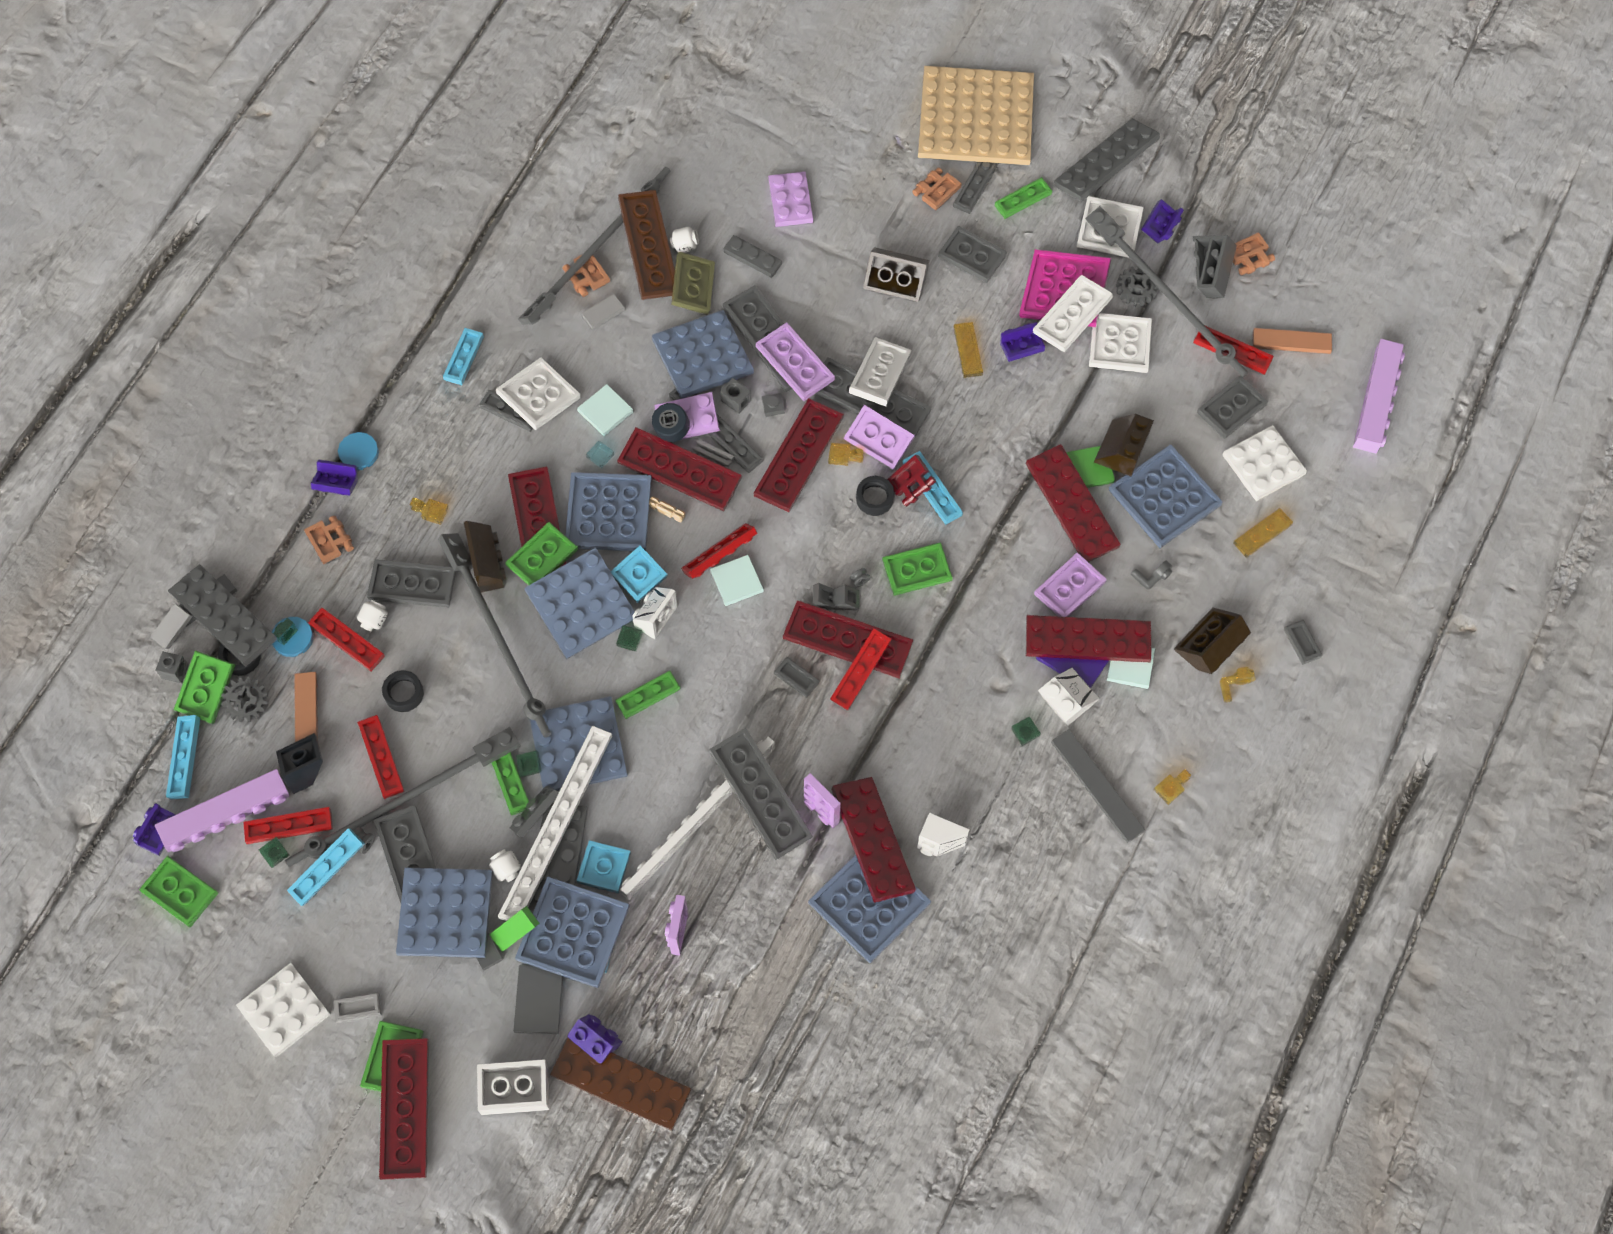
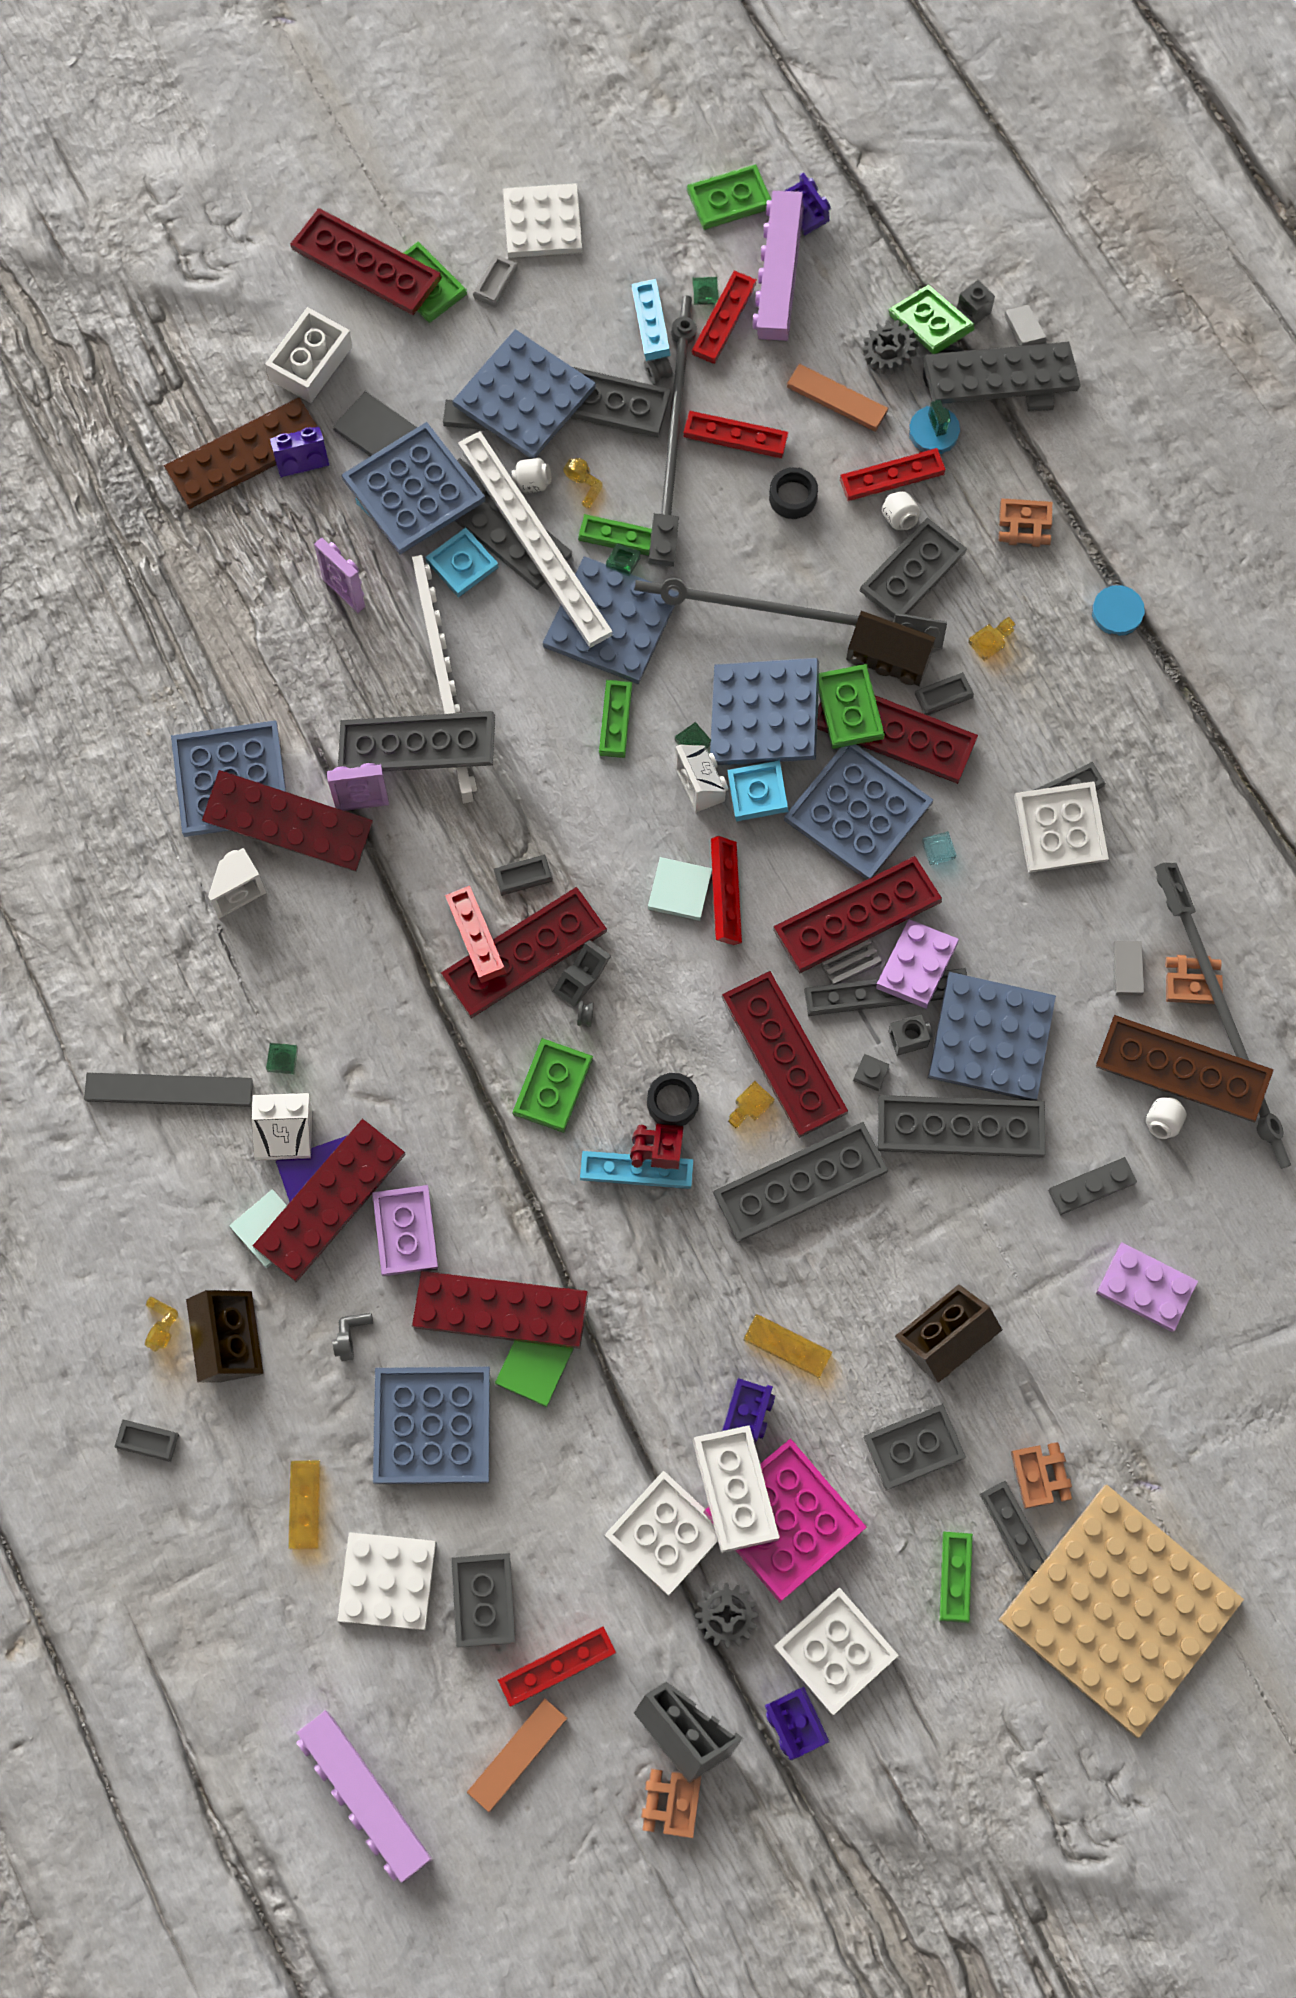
camera: 125 degrees right, 5 degrees up
medium azure plate [166,715,200,799] -> none
black slope [276,733,323,794] -> none
dark purple bracket [311,459,358,496] -> none
medium azure plate [443,328,484,385] -> none
tile [489,906,540,952] -> none
dark grey hinge [510,786,559,838] -> none
light aqua tile [577,384,633,436] -> none
tan axle [649,496,685,522] -> none
black wheel [652,403,690,442] -> none
olive plate [671,252,715,315] -> none
lavender plate [756,322,835,401] -> none
lavender plate [843,405,915,470] -> none
white plate [849,337,911,406] -> none
dark grey plate [1054,118,1160,202] -> none
dark grey bar [1085,206,1248,378] -> none
dark brown slope [1094,413,1154,476] -> none
clear yellow plate [1154,769,1191,805] -> none
none -> clear yellow plate [563,458,603,508]
none -> dark grey tile [915,672,974,715]

